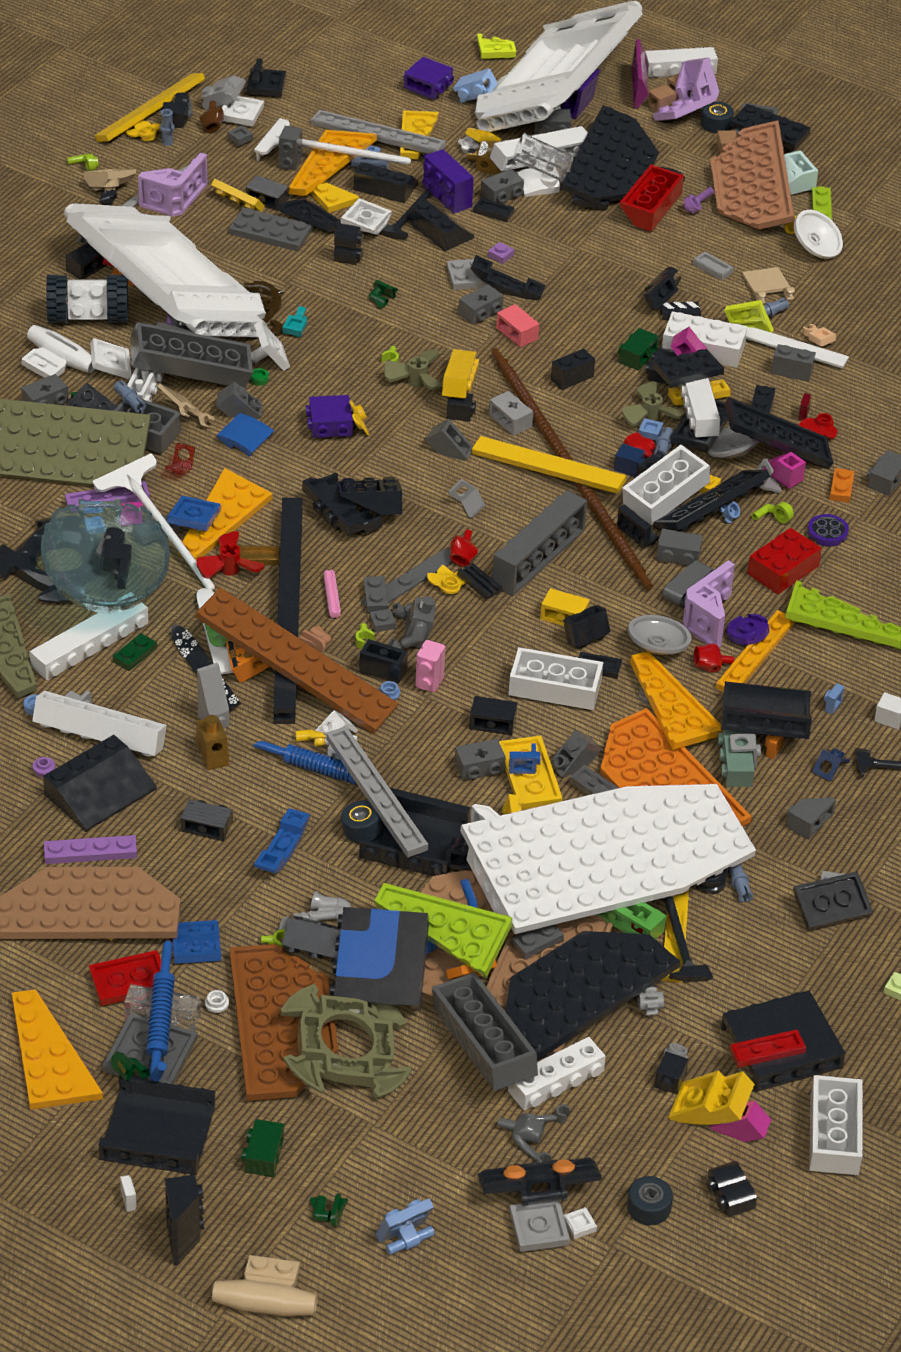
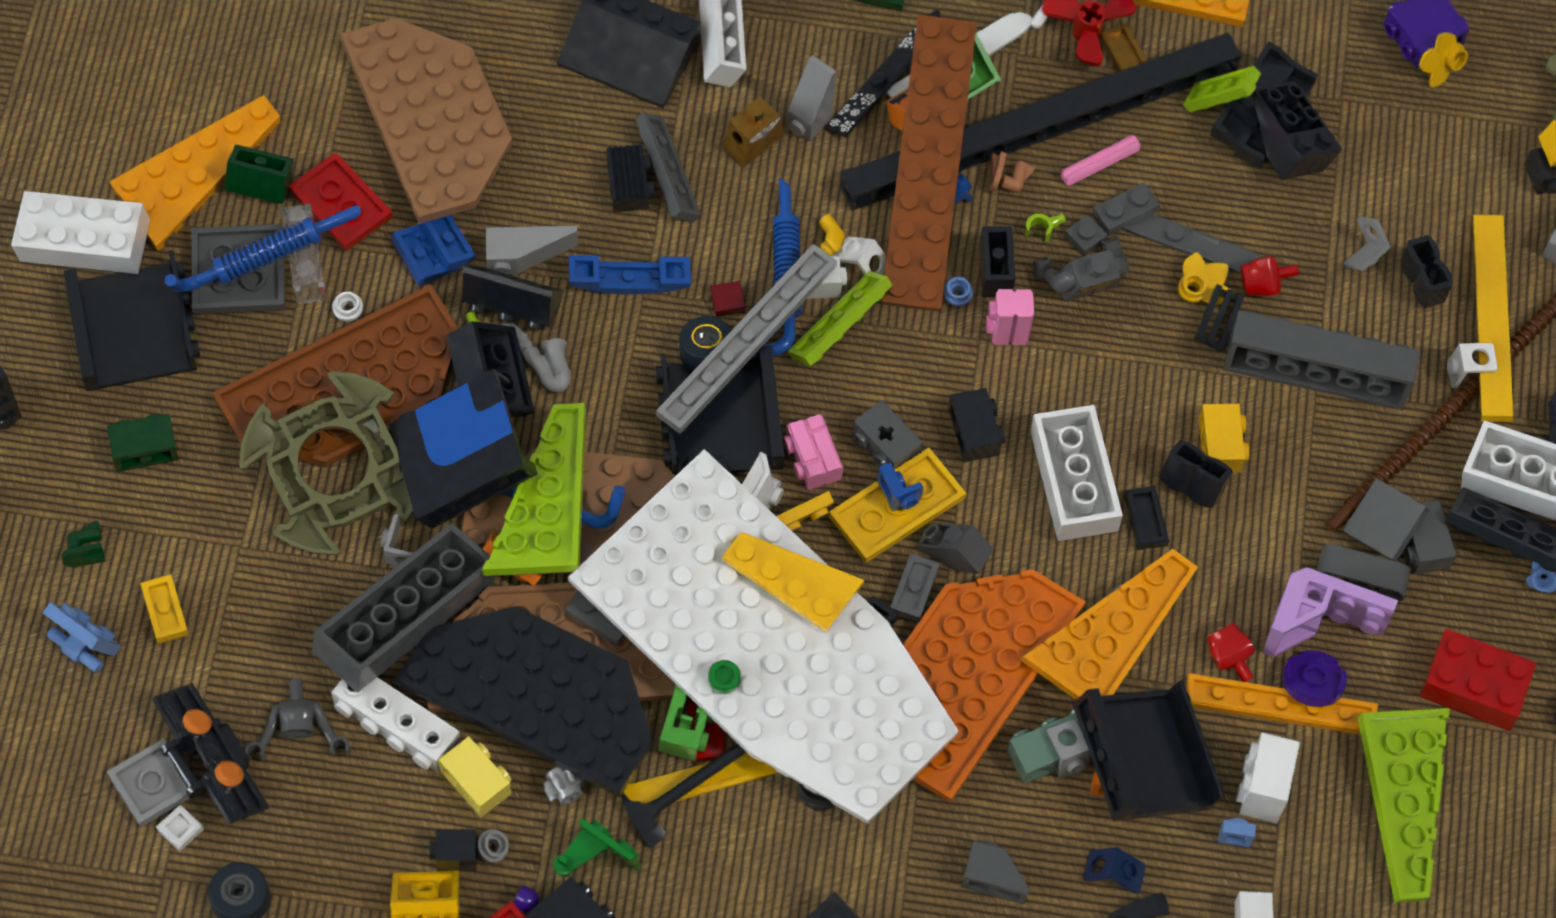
camera: 65 degrees right, 20 degrees up
medium lavender plate [44,835,137,864] -> none
dark green piece [111,1052,150,1081] -> none
white tile [120,1175,136,1212] -> none
dark grey slope [425,419,473,461] -> none
black bracket [617,504,658,548] -> none
light grey dish [628,615,691,655] -> none
sand blue pin [727,863,753,903] -> none
none -> white brick [11,191,150,274]
none -> yellow plate [140,574,189,644]
none -> dark green brick [225,144,294,204]
none -> light grey bracket [381,514,412,566]
none -> light yellow brick [439,736,512,818]
none -> black slope [462,266,564,330]
none -> light grey slope [486,226,578,274]
none -> dark purple hinge [514,885,539,914]
none -> green plate [553,818,643,877]
none -> dark grey plate [636,112,701,222]
none -> green tile [708,660,741,694]
none -> dark red tile [710,281,746,317]
none -> yellow wing [722,532,864,633]
none -> bright pink brick [783,414,843,490]
none -> lime plate [787,271,893,367]
none -> lime plate [1183,66,1261,113]
none -> white brick [1236,733,1300,824]
none -> dark grey tile [1343,478,1429,561]
none -> black brick [1401,235,1452,308]
none -> white bracket [1447,343,1498,388]

